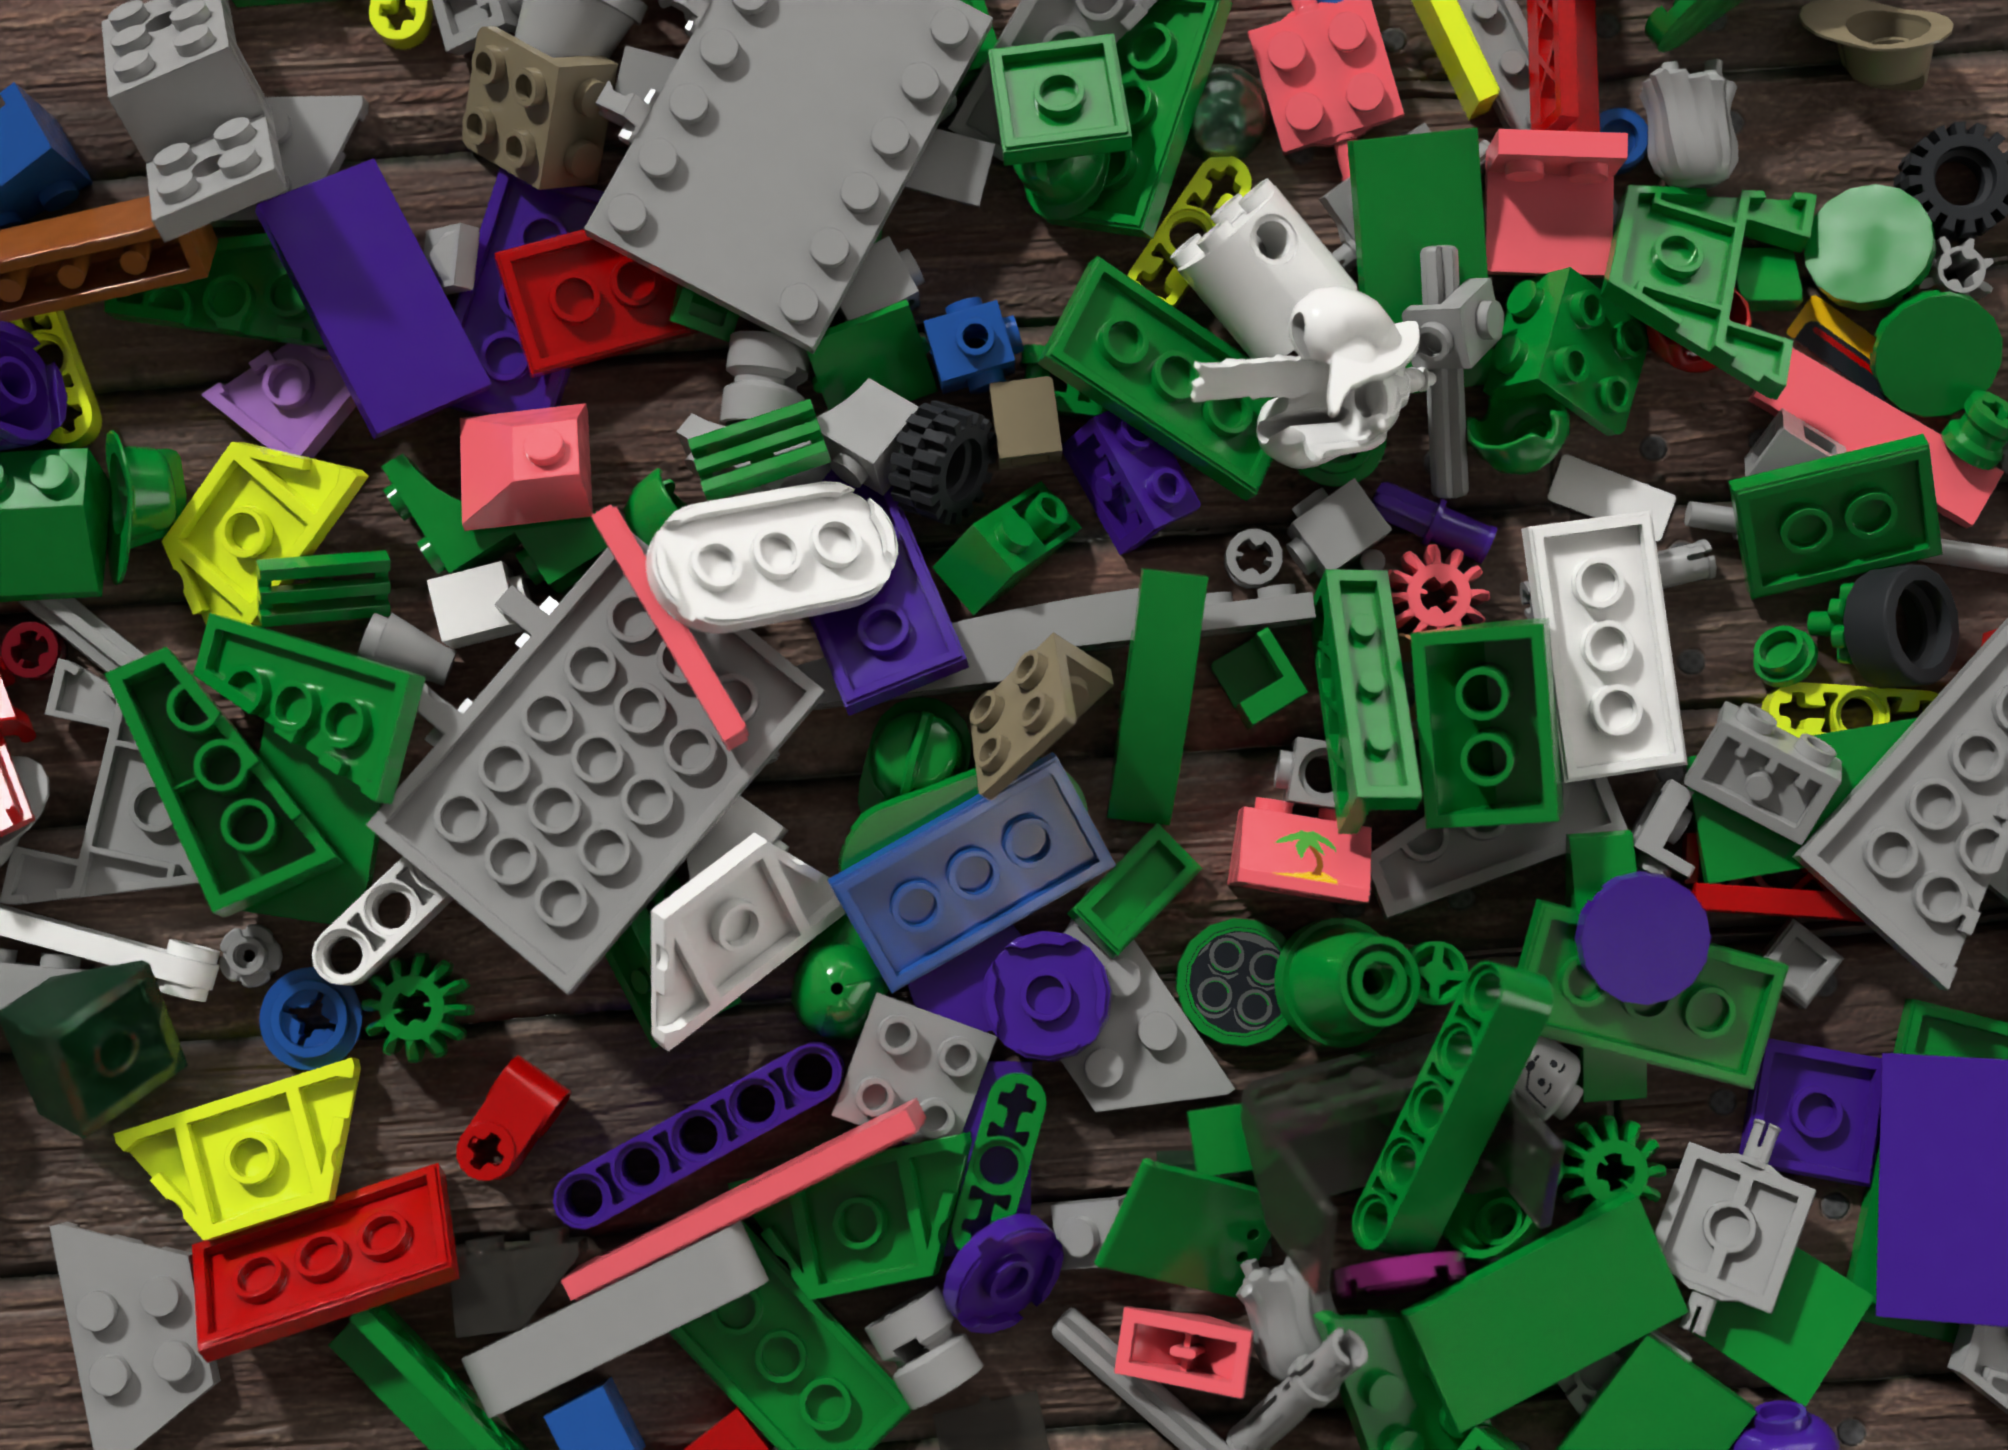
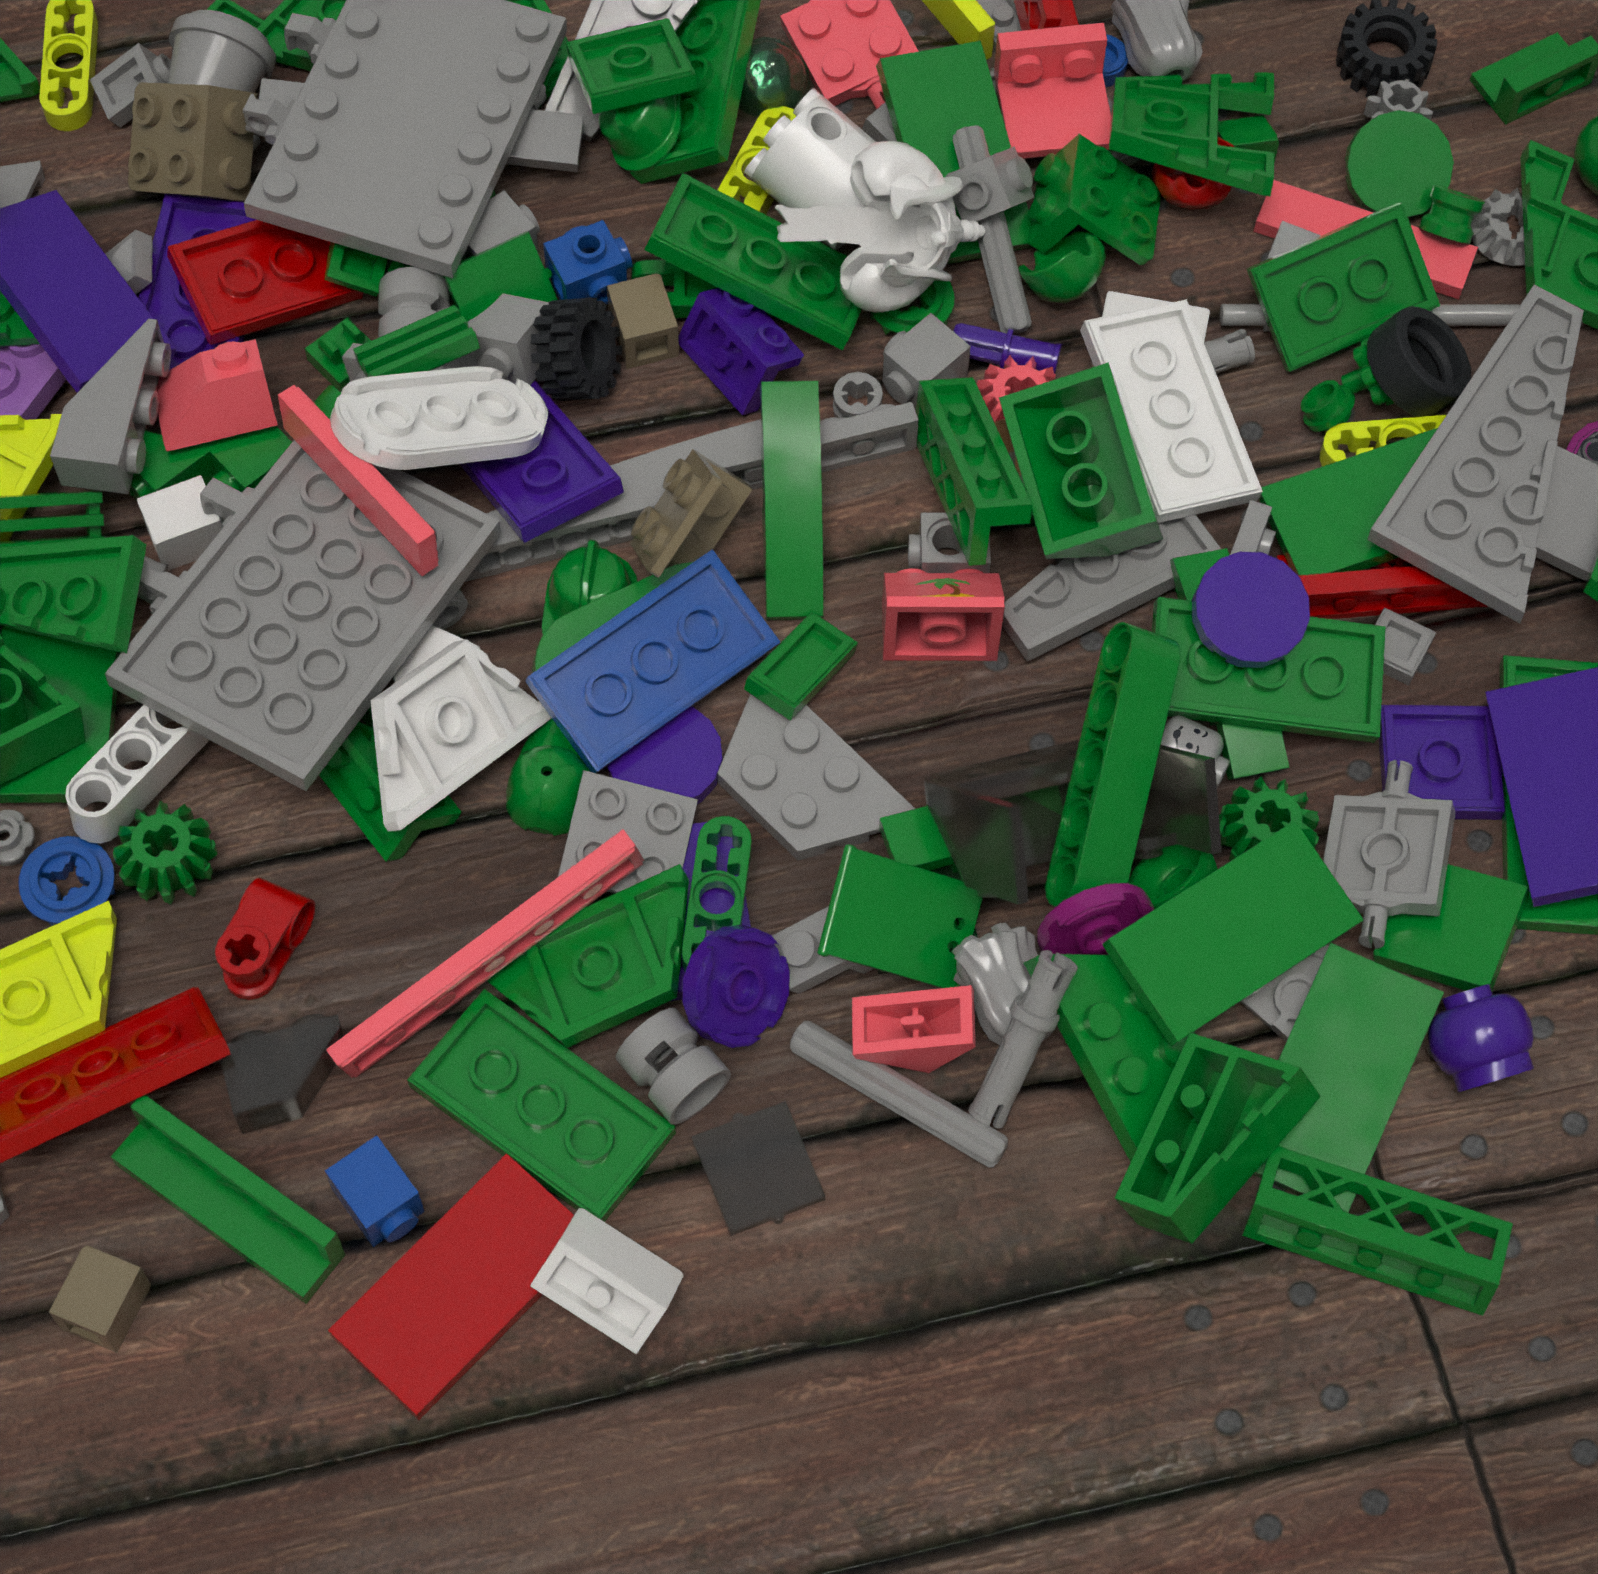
camera: 10 degrees left, 20 degrees down
light grey beam [461,1221,769,1419] -> none
dark purple beam [553,1042,845,1229] -> none
green slope [932,481,1082,616] -> none
dark purple tile [982,931,1112,1062] -> none
tile [1175,918,1289,1046] -> none
green panel [1210,627,1308,730] -> none
green piece [1274,918,1420,1047] -> none
green wheel [1408,941,1469,1005] -> none
light grey bracket [1684,701,1842,846] -> none
sticker [1787,295,1888,401] -> none
tile [1804,184,1936,311] -> none
none -> light grey slope [50,319,171,494]
none -> green tile [305,317,371,392]

